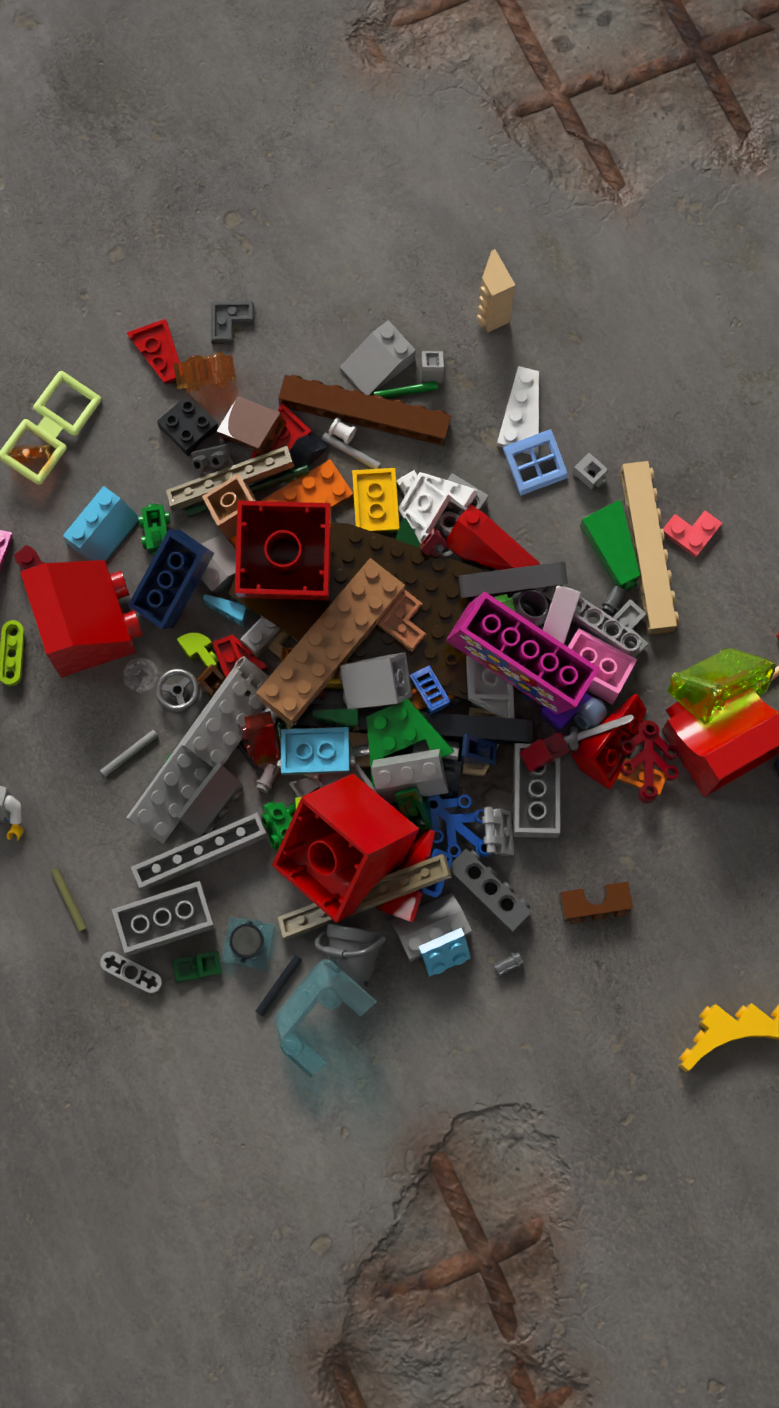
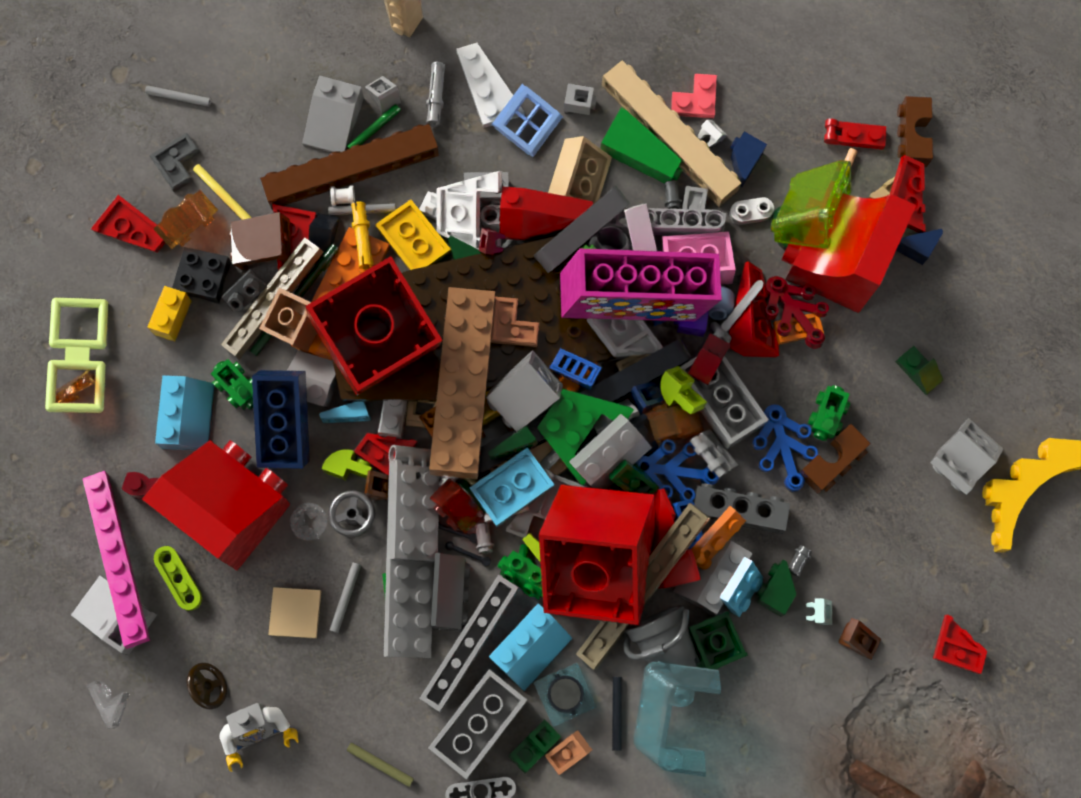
camera: 35 degrees left, 0 degrees up
none -> light grey piece [145,85,211,107]
none -> yellow brick [147,286,192,342]
none -> light yellow bar [193,164,252,220]
none -> tan tile [268,587,322,639]
none -> yellow pin [351,201,374,269]
none -> light grey pin [426,62,445,127]
none -> black hinge [445,541,491,566]
none -> medium azure slope [489,604,572,691]
none -> nougat slope [545,730,592,775]
none -> tan slope [548,136,612,204]
none -> clear orange brick [647,404,705,443]
none -> lime brick [661,366,707,415]
none -> dark green slope [688,611,748,674]
none -> orange plate [691,506,746,570]
none -> white tile [698,120,727,147]
none -> white plate [729,197,774,225]
none -> dark blue slope [730,131,767,187]
none -> blue plant [752,404,818,492]
none -> dark green slope [756,560,796,617]
none -> light aqua tile [806,599,832,625]
none -> green brick [808,385,851,441]
none -> reddish brown slope [838,618,881,660]
none -> dark green slope [895,346,943,395]
none -> light grey bracket [930,418,1003,495]
none -> red wing [933,614,987,674]

